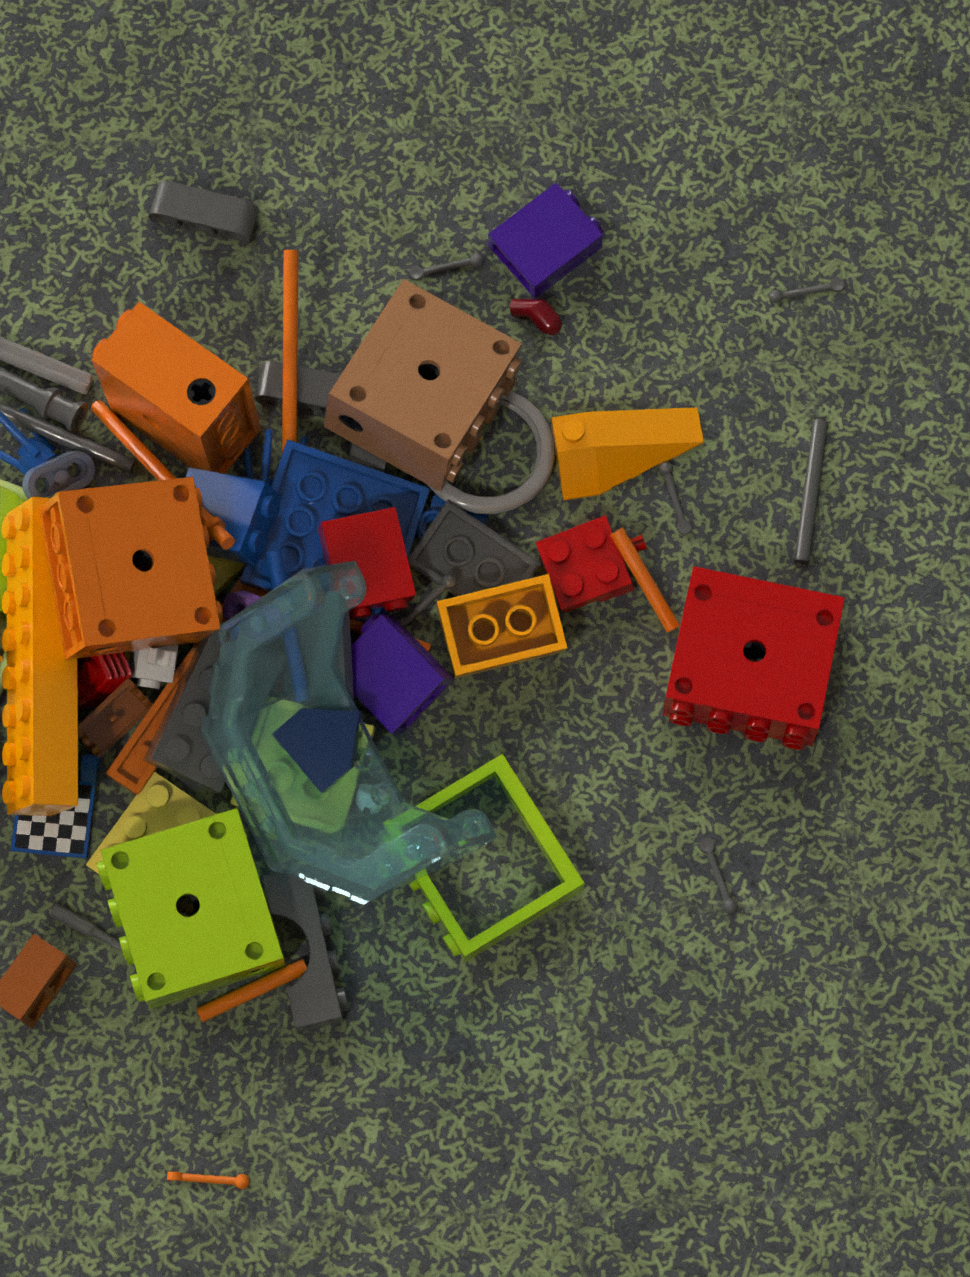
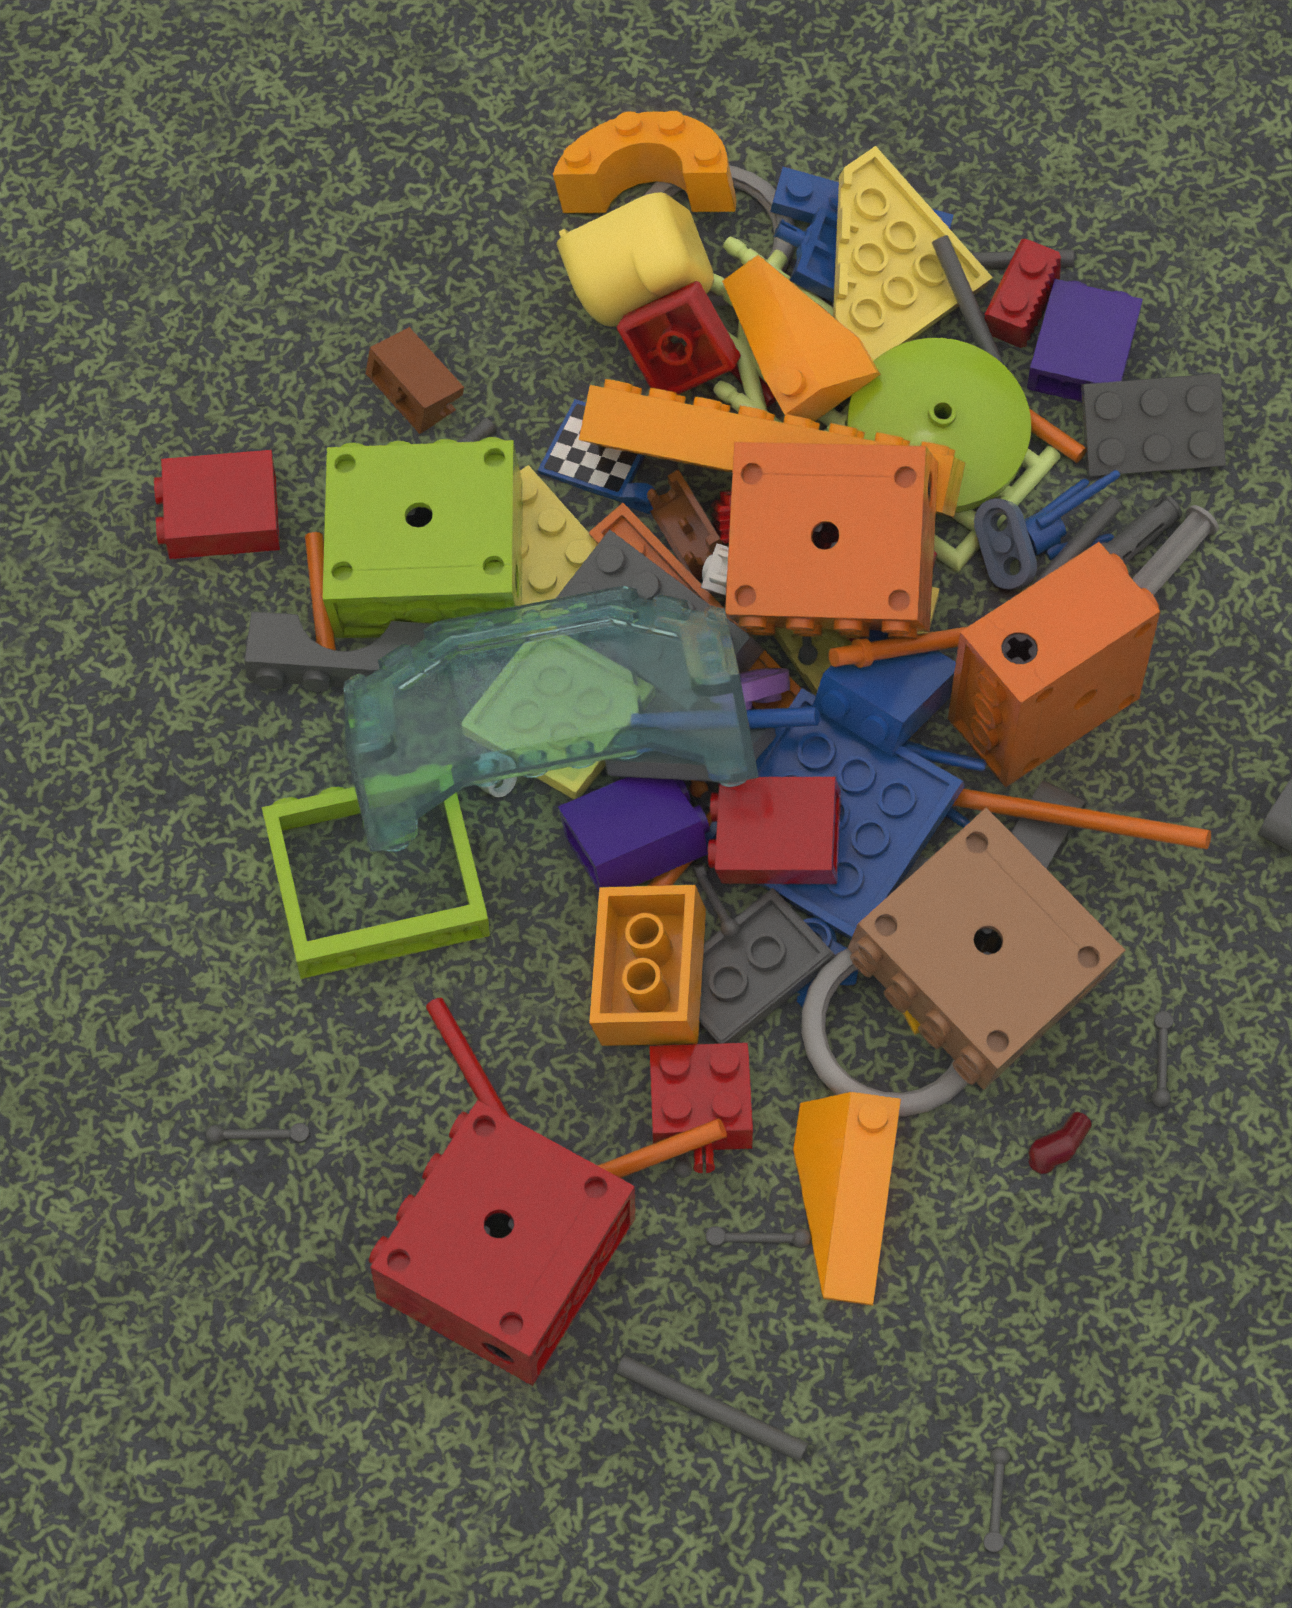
camera: 105 degrees right, 10 degrees down
orange hinge [167,1172,250,1190] -> none
dark blue slope [272,707,362,794] -> none
dark purple brick [488,183,603,299] -> none
none -> red brick [154,450,280,559]
none -> red bar [426,997,510,1117]

